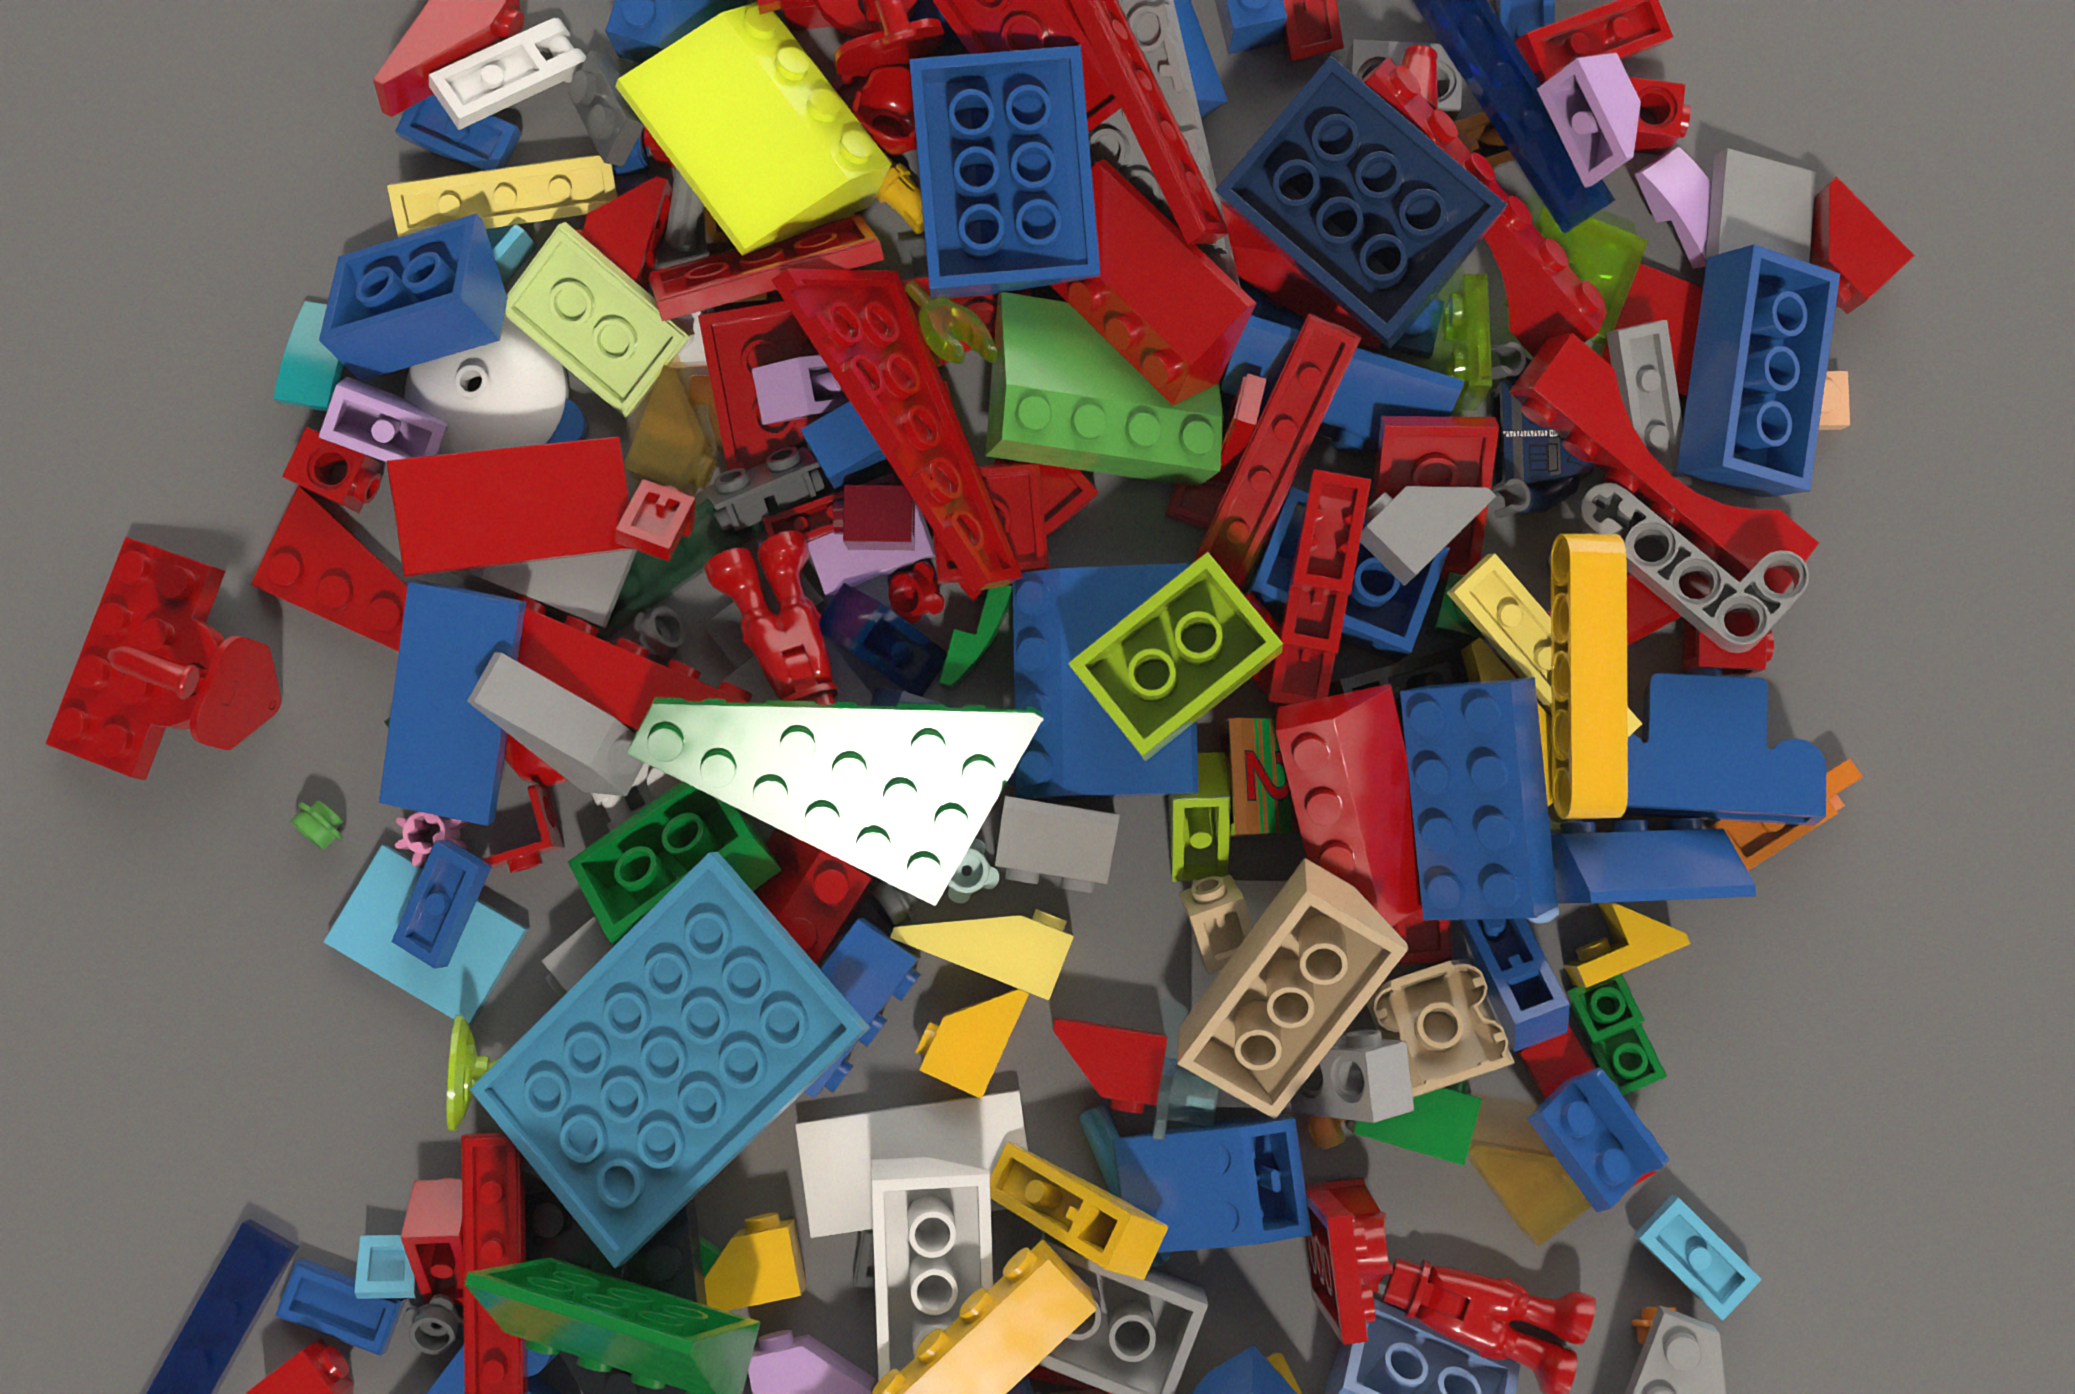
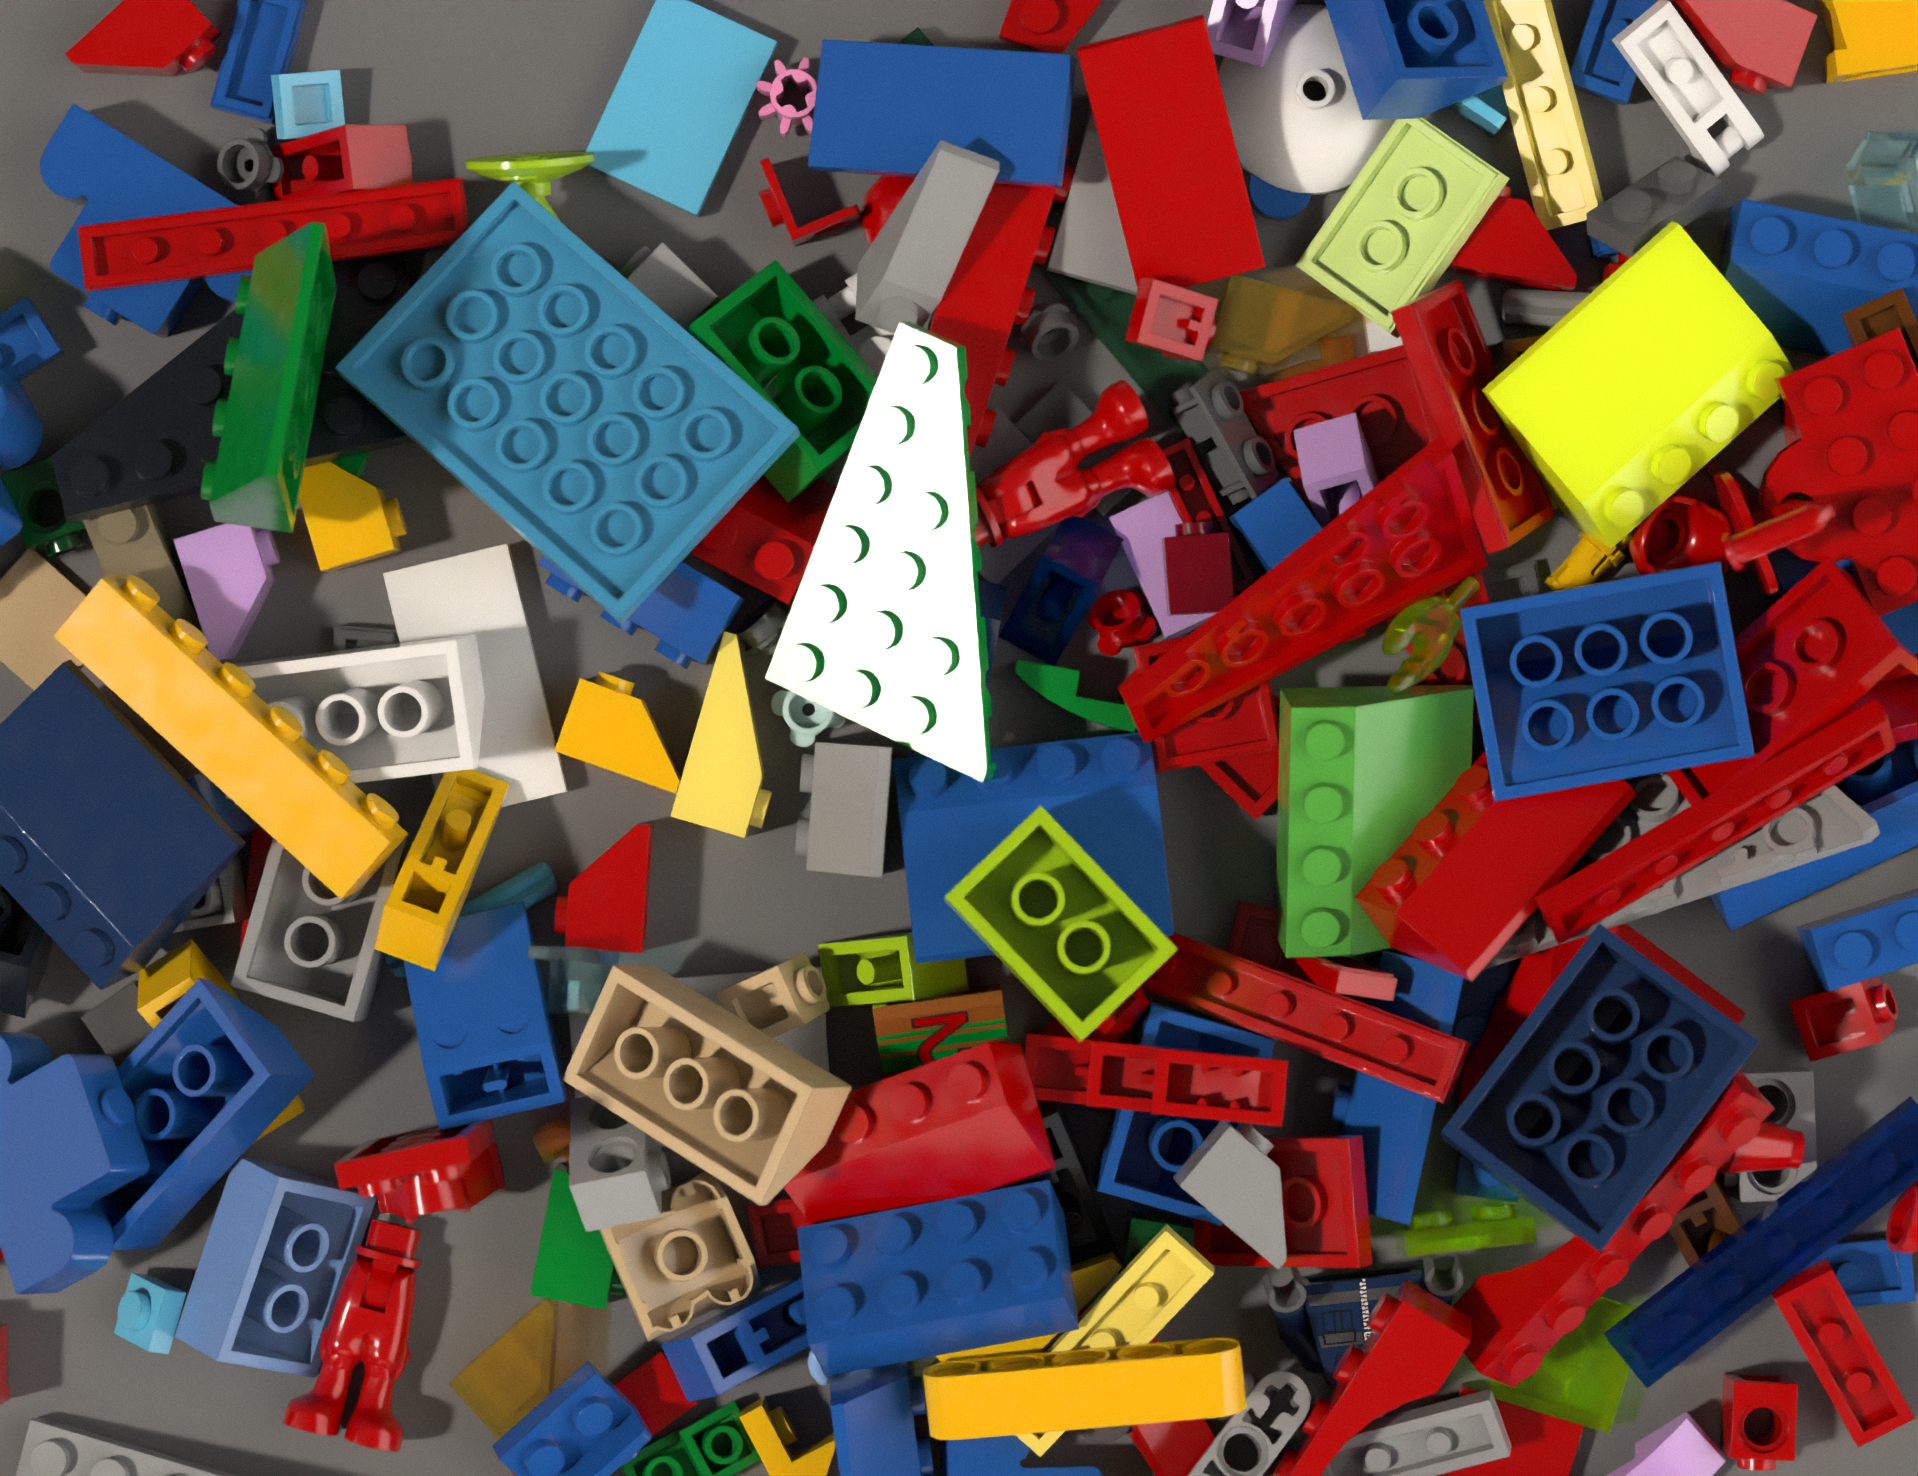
camera: 80 degrees right, 5 degrees up
blue plate [391,840,492,969] -> none
lavender slope [1537,53,1641,187] -> none

